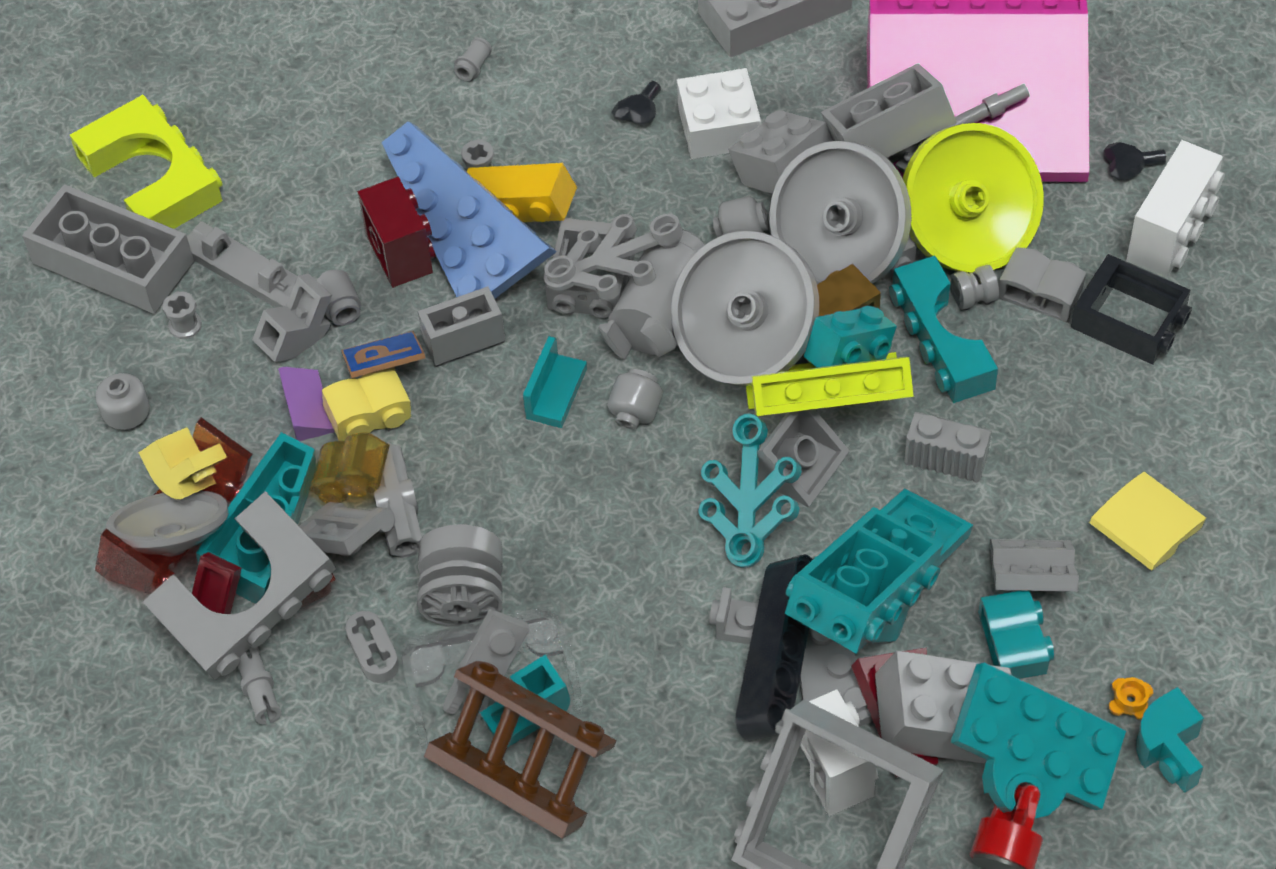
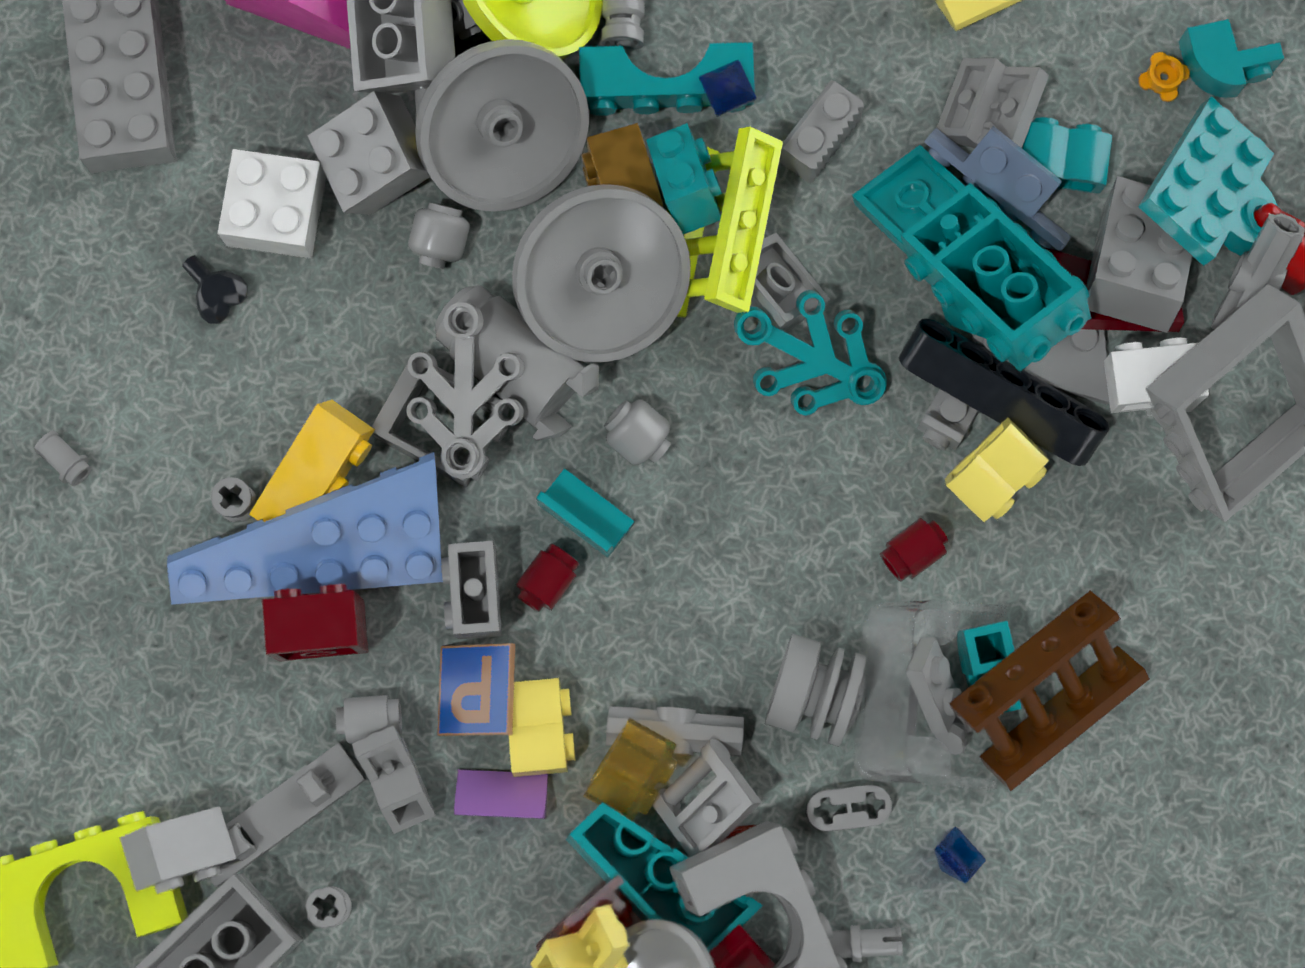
camera: 75 degrees left, 25 degrees up
none -> light grey brick [120,806,236,894]
none -> dark red brick [516,544,579,612]
none -> clear blue slope [699,59,757,117]
none -> dark red brick [880,518,948,582]
none -> sand blue bracket [924,126,1070,251]
none -> clear blue slope [934,826,986,883]
none -> light yellow brick [945,417,1049,522]
none -> light grey piece [1211,213,1305,330]

